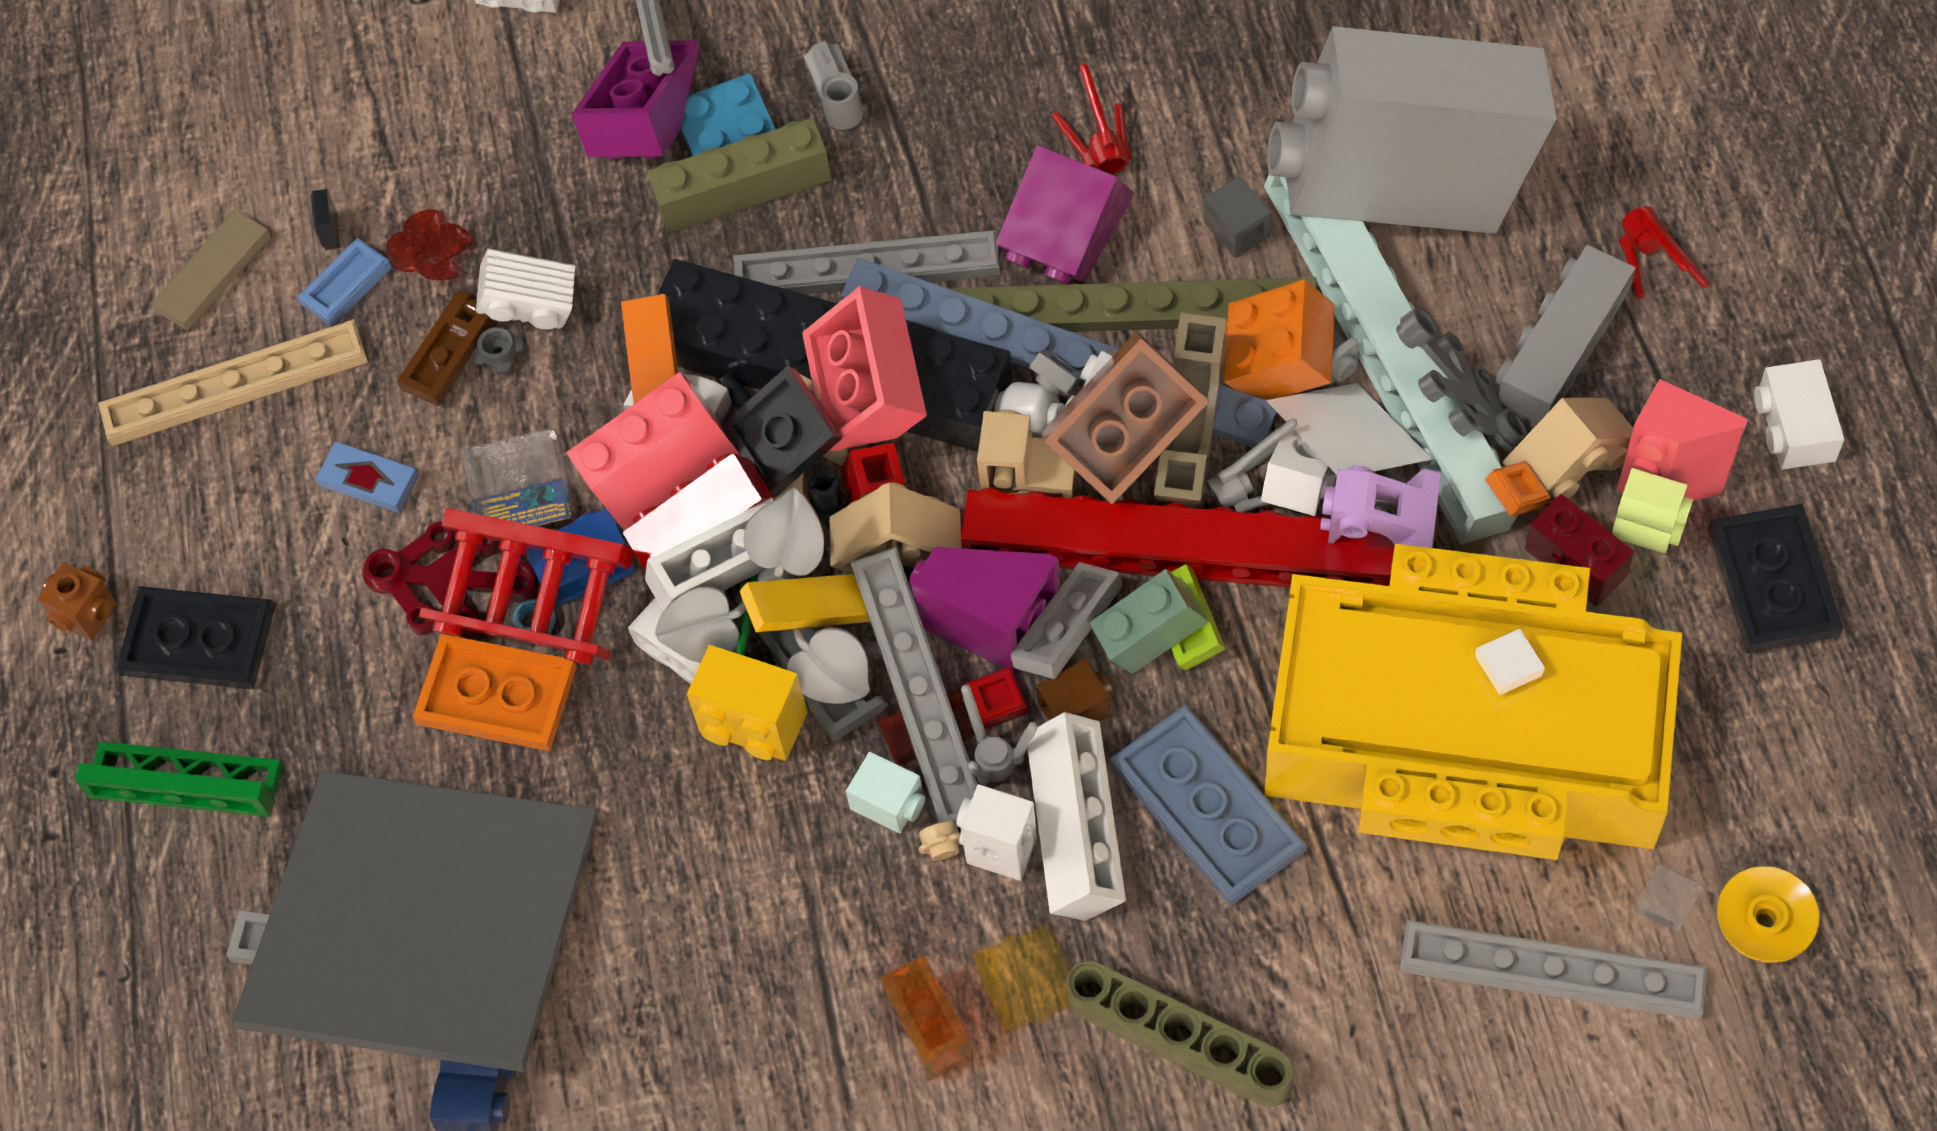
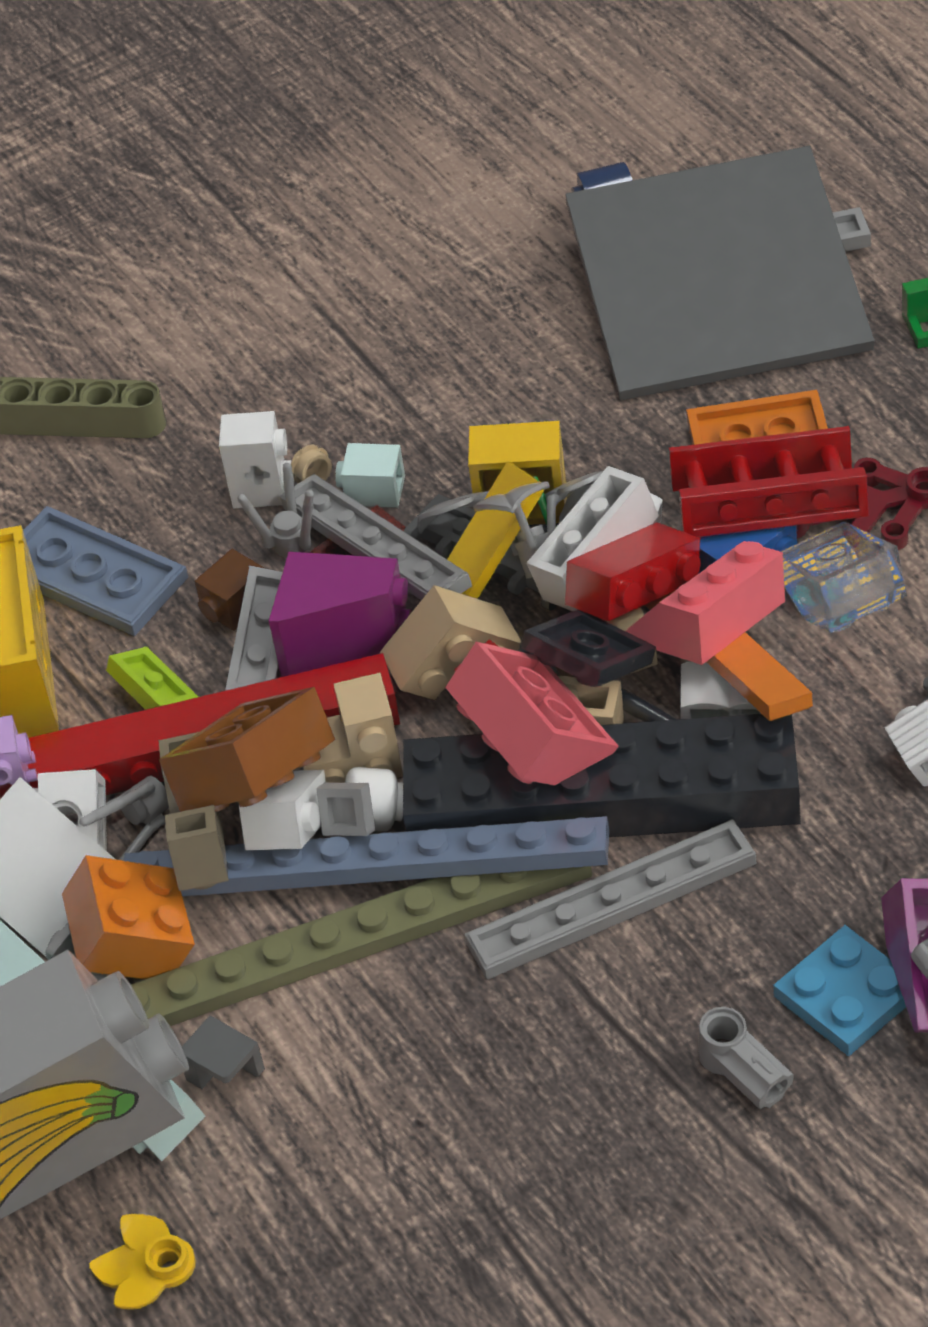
camera: 160 degrees right, 15 degrees down
olive brick [647,118,832,234] -> none
clear orange brick [879,955,973,1081] -> none
clear yellow piece [972,925,1070,1033] -> none
magenta slope [995,145,1134,285] -> none
white brick [1028,712,1126,921] -> none
red plant [1052,63,1132,175] -> none
sand green brick [1089,569,1209,674] -> none

